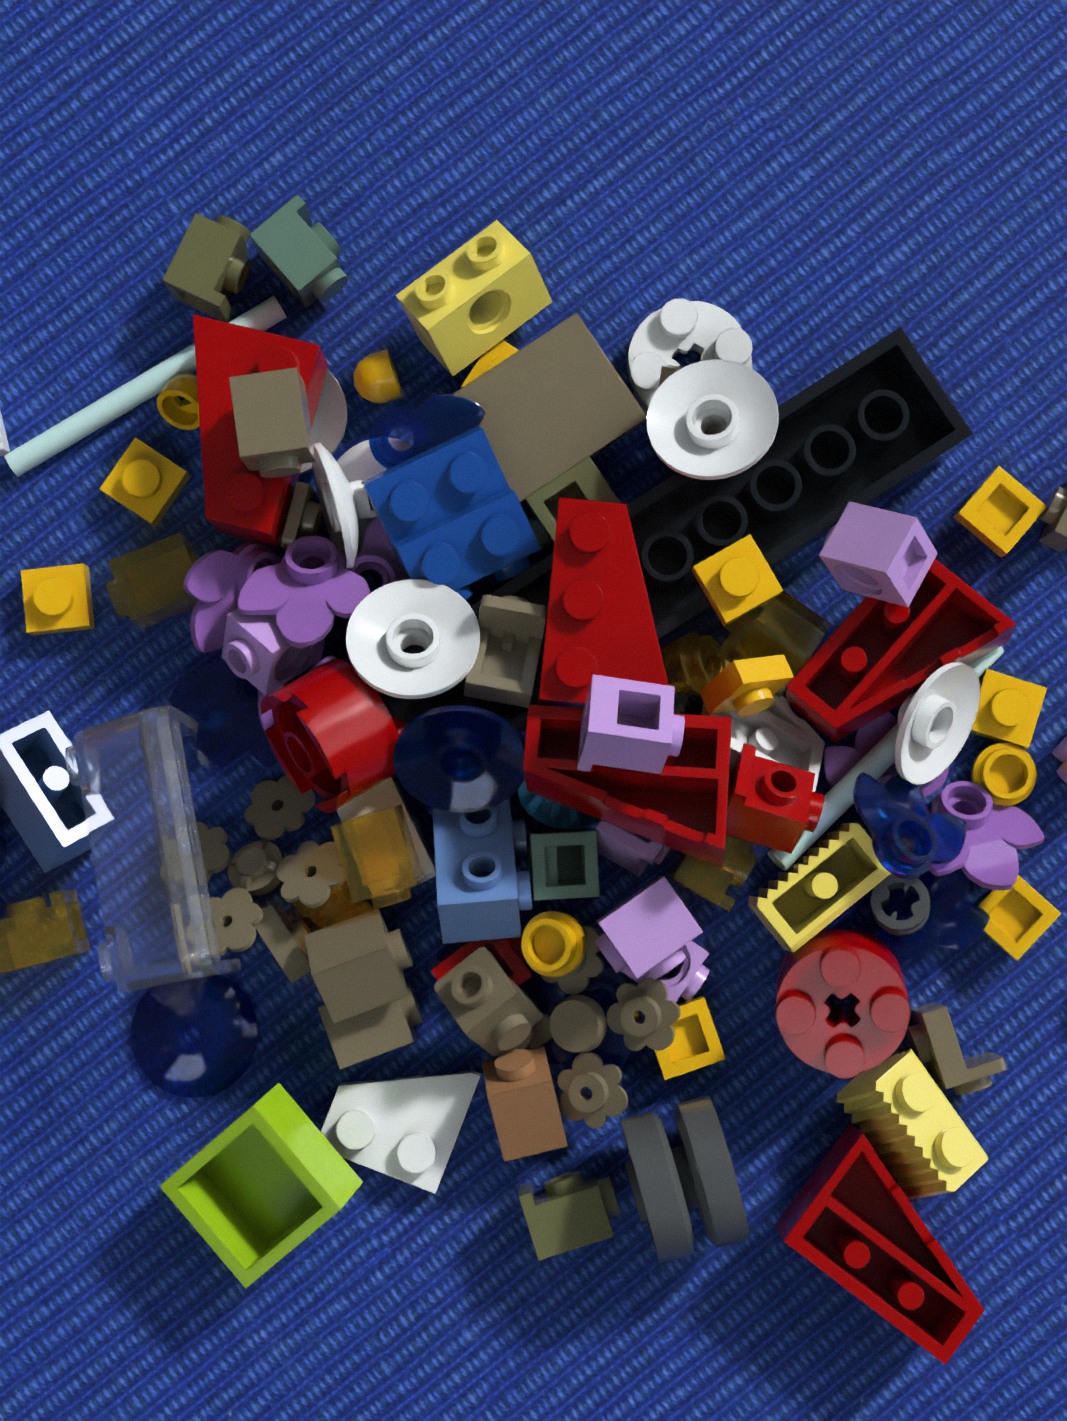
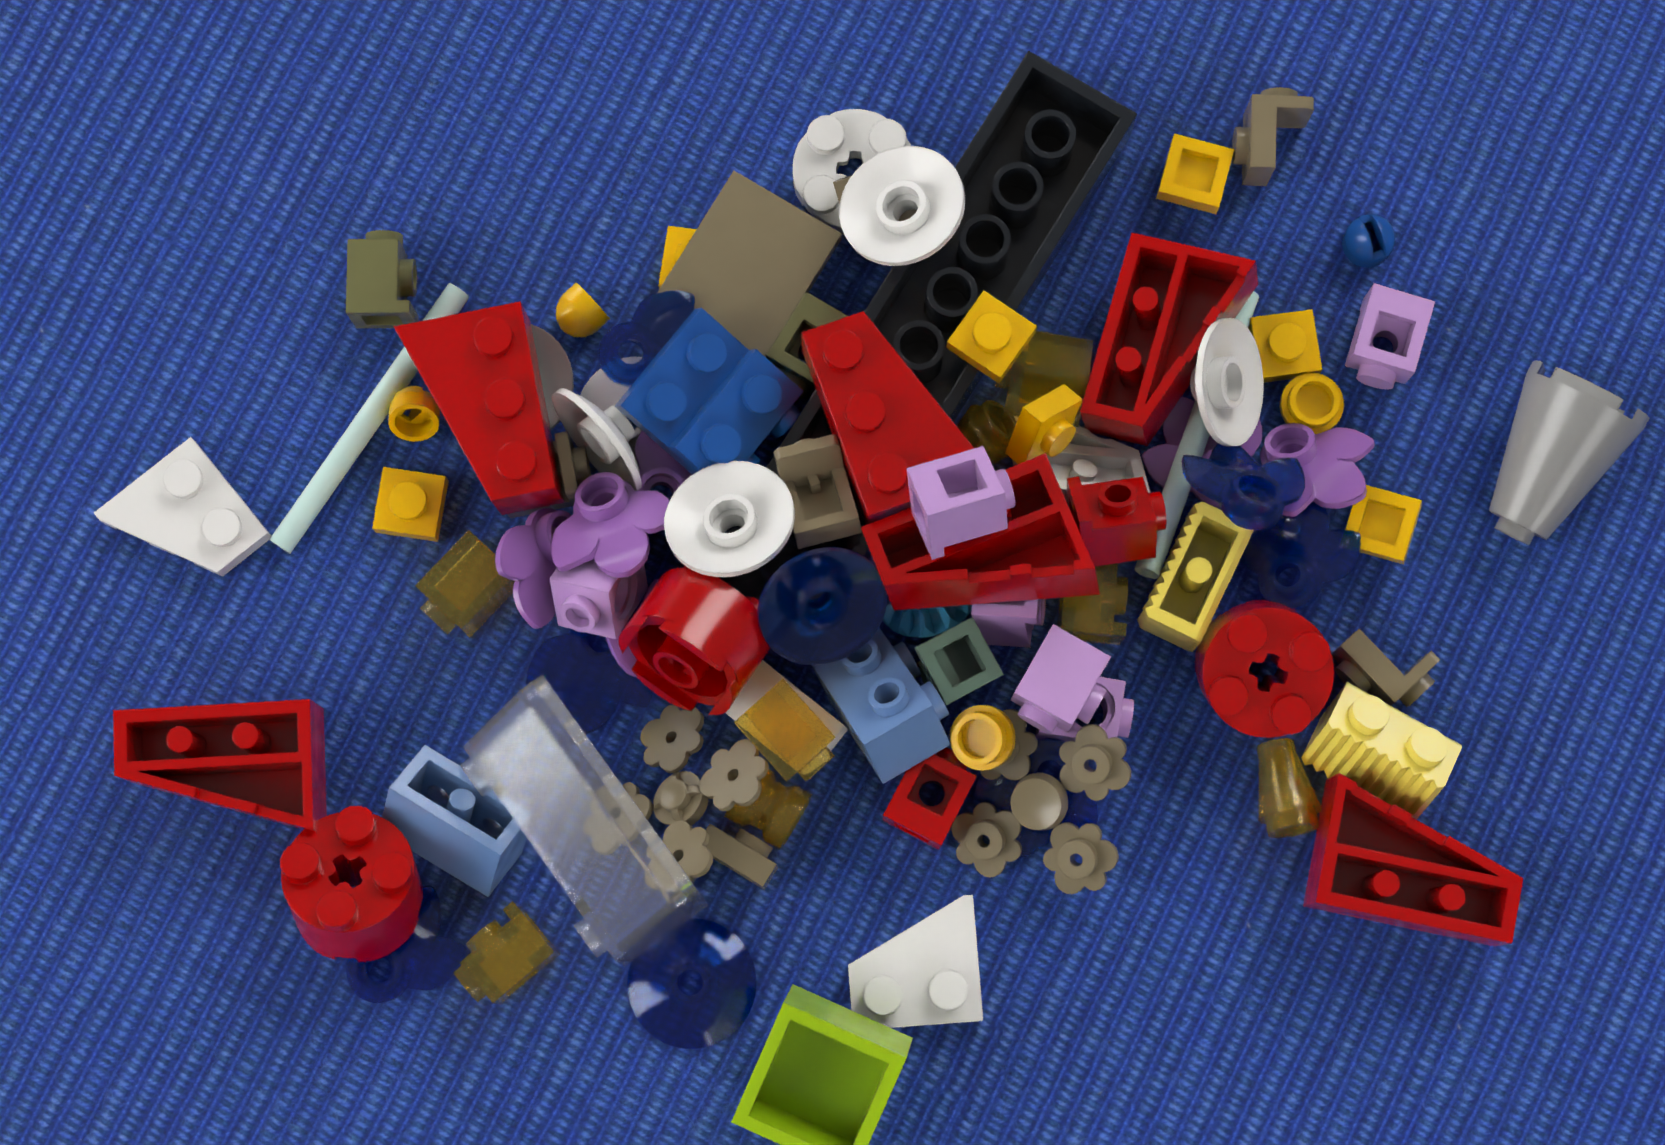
camera: 20 degrees left, 5 degrees down
yellow plate [20,563,95,636] -> none
dark tan brick [229,367,316,478] -> none
sand green brick [249,194,349,309] -> none
dark tan brick [304,908,413,1023] -> none
dark tan brick [318,986,424,1070] -> none
light yellow brick [395,220,553,376] -> none
dark tan bracket [434,947,545,1057] -> none
medium nougat brick [482,1046,568,1162] -> none
olive brick [519,1171,621,1261] -> none
dark grey wheel [620,1095,749,1264] -> none
yellow plate [642,996,726,1080] -> none
lavender brick [819,501,938,607] -> none
dark grey bush [870,872,930,937] -> none
none -> clear yellow cone [1256,738,1322,838]

